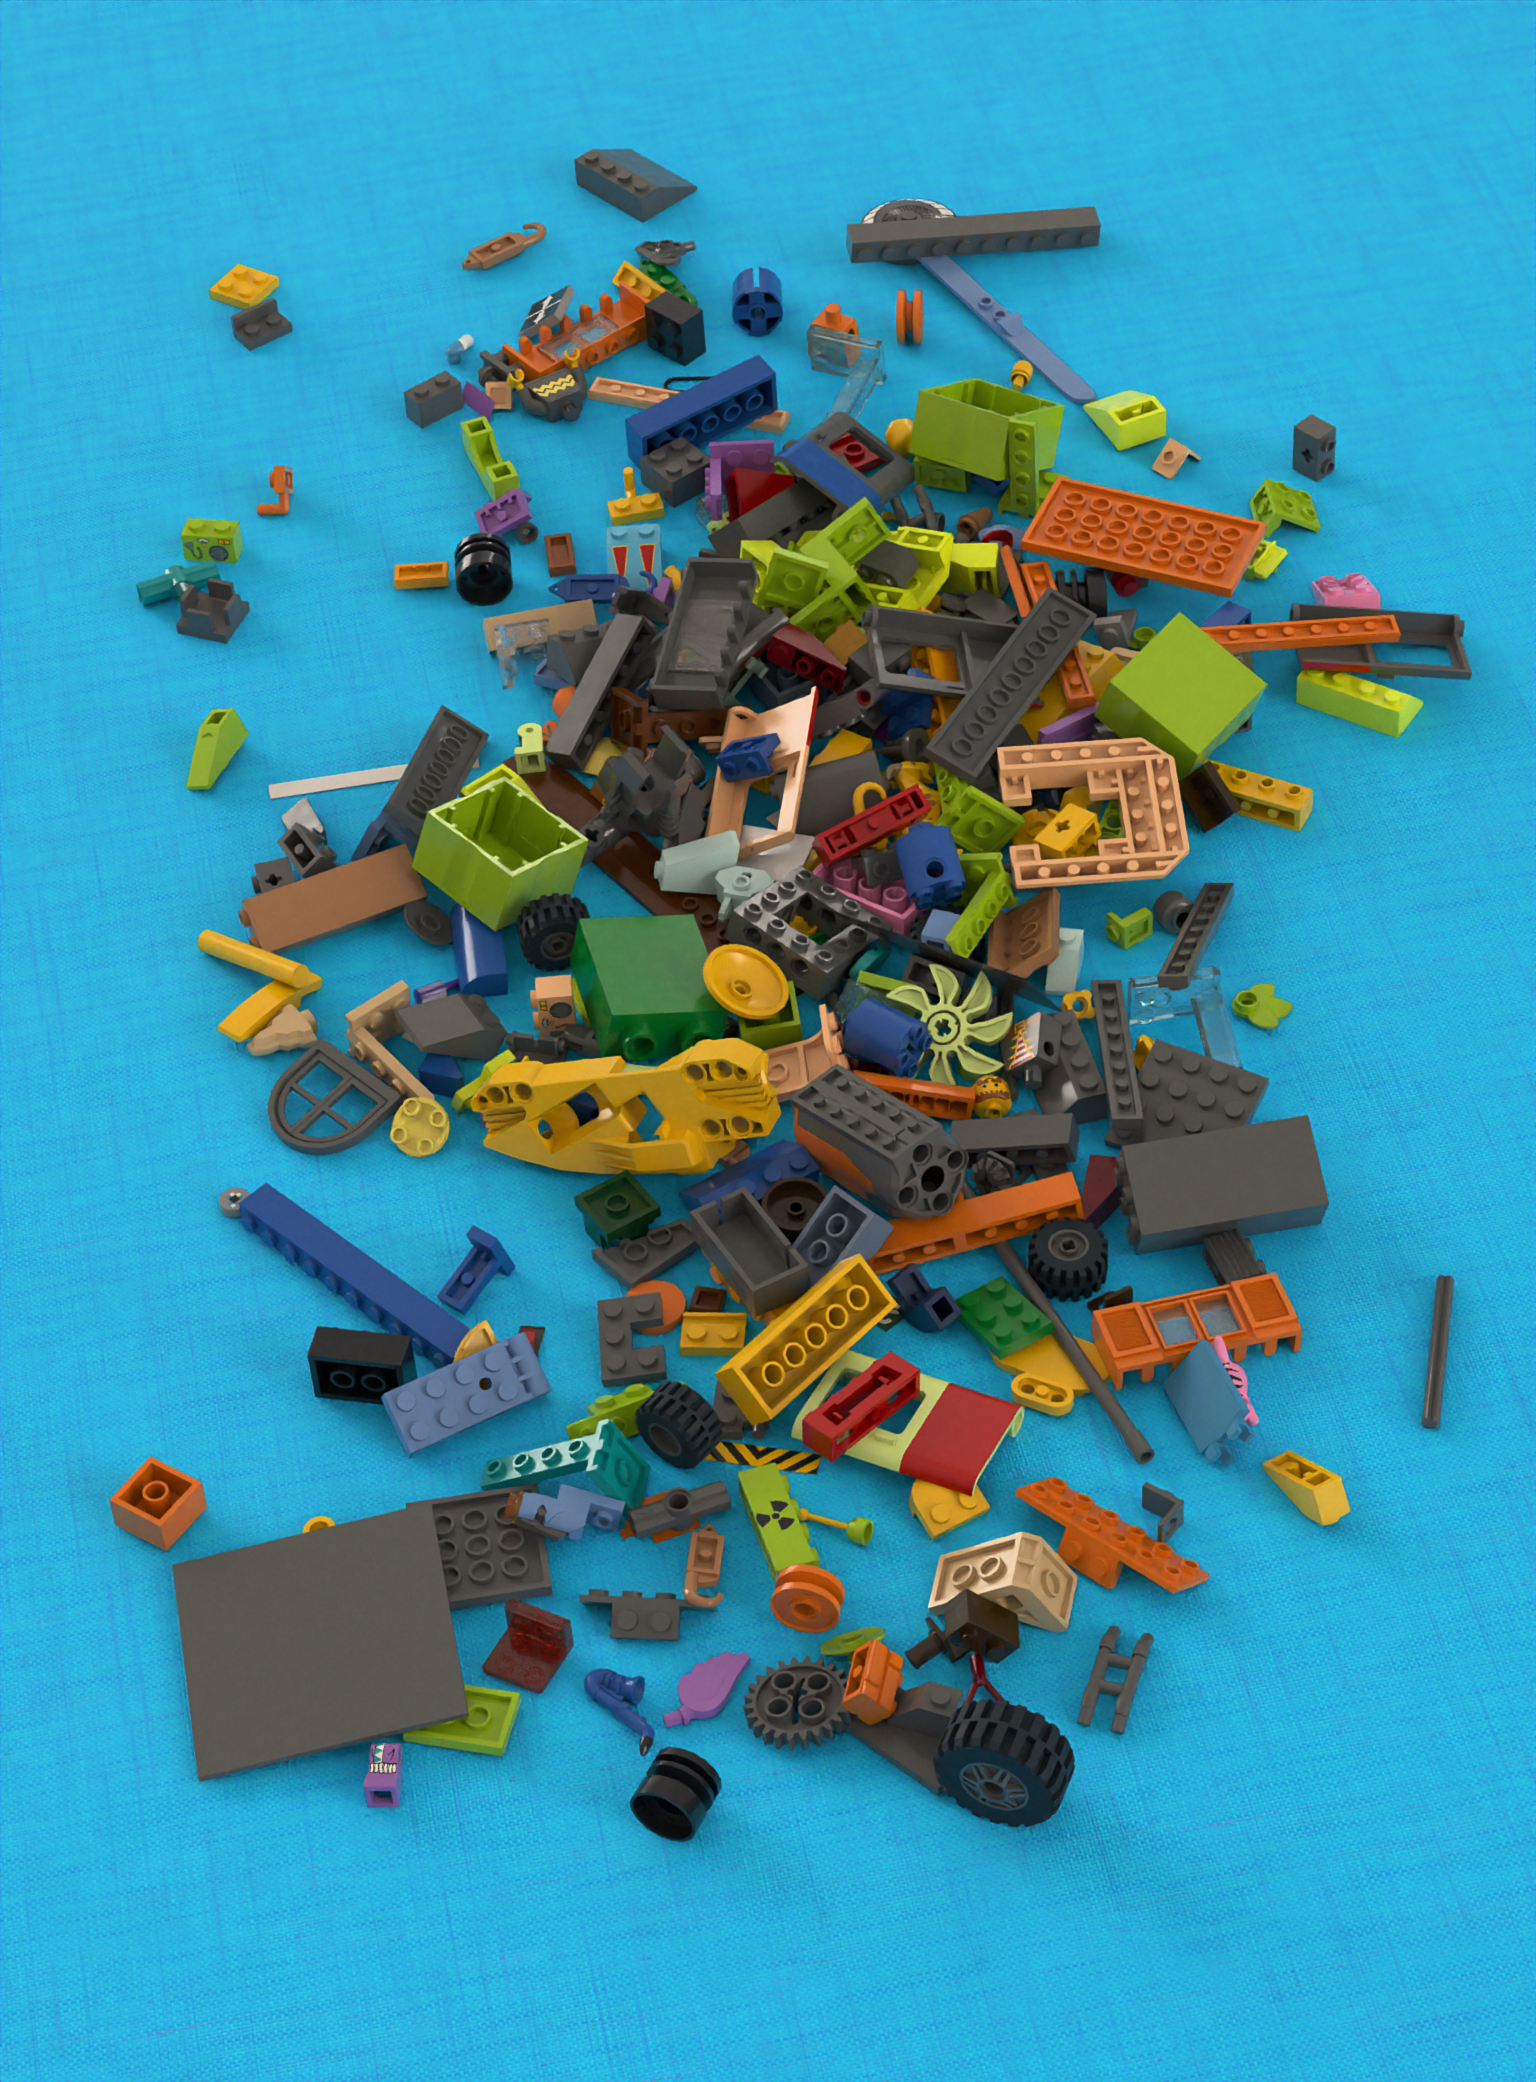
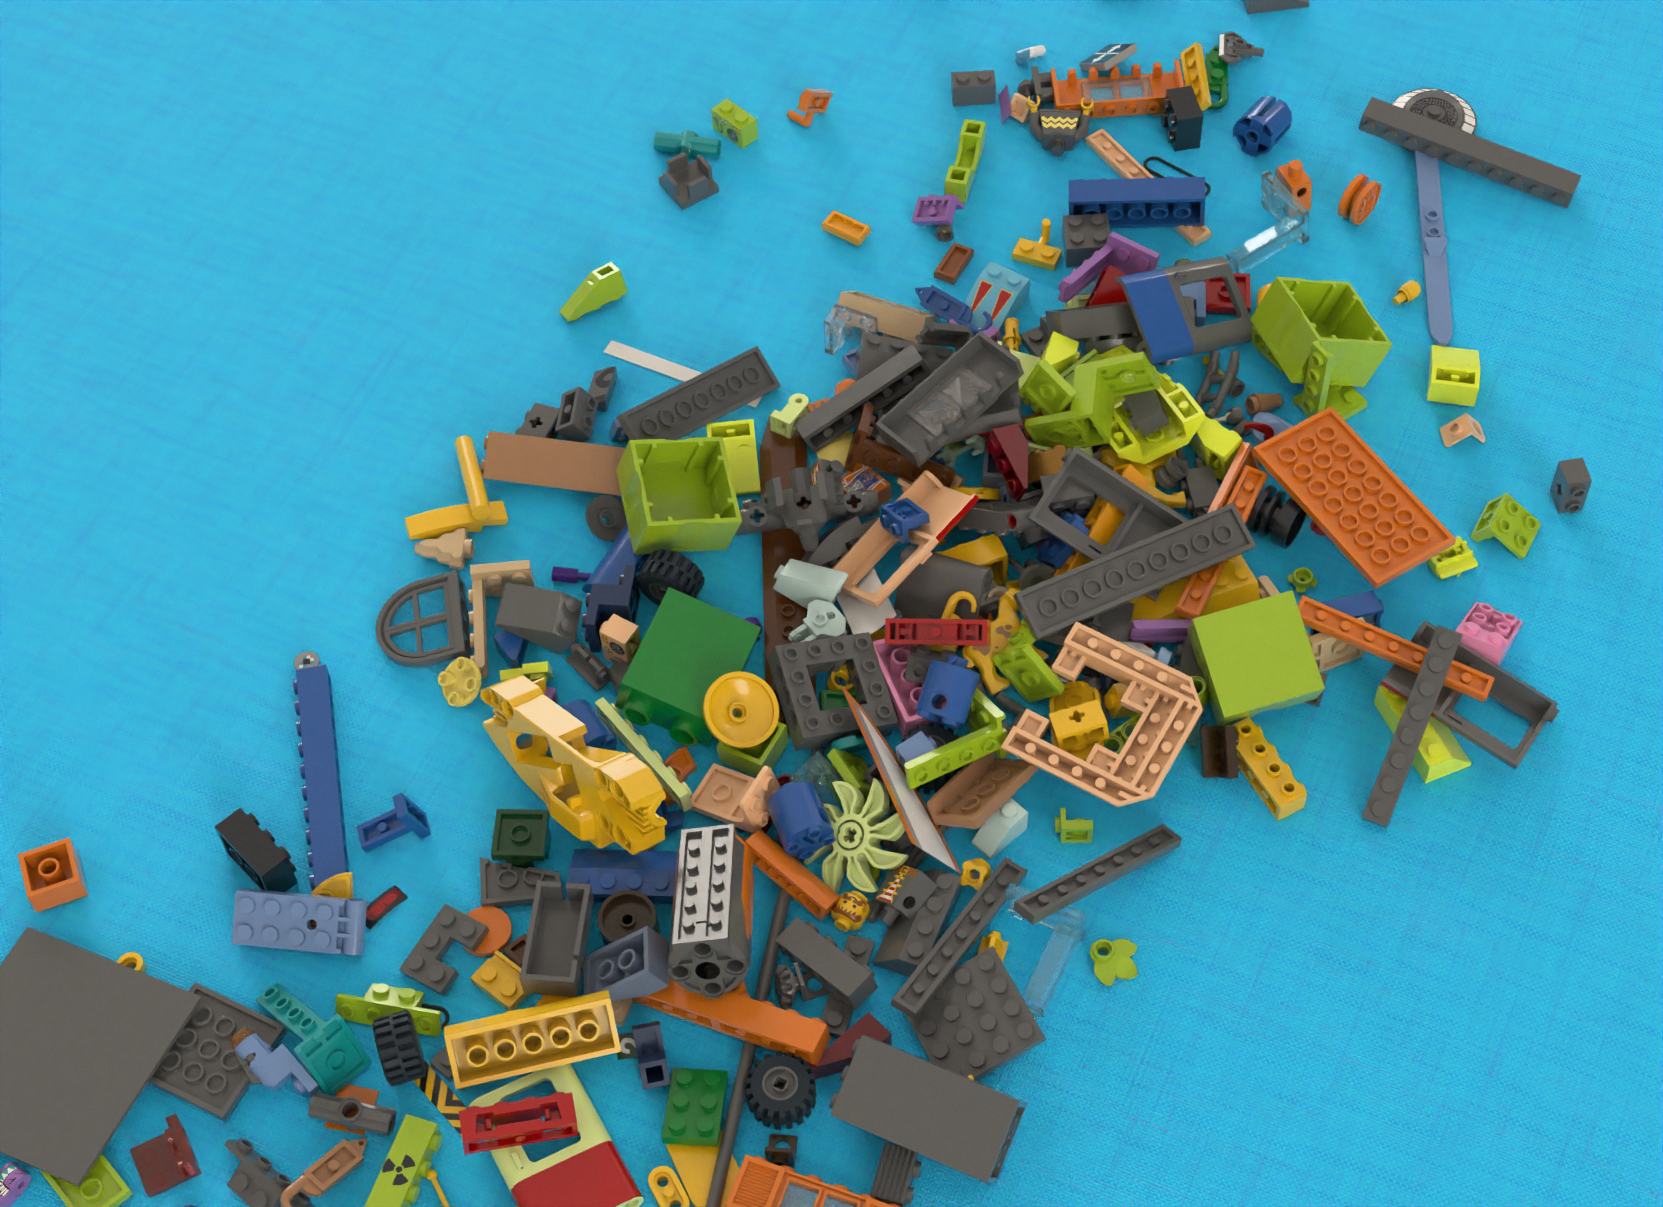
camera: 35 degrees right, 10 degrees up
black wheel [454,533,513,606] -> none
light grey bracket [1093,608,1137,650] -> none
dark grey head [1153,890,1194,934] -> none
none -> dark blue bracket [582,565,641,653]
none -> dark grey plate [1361,625,1463,828]

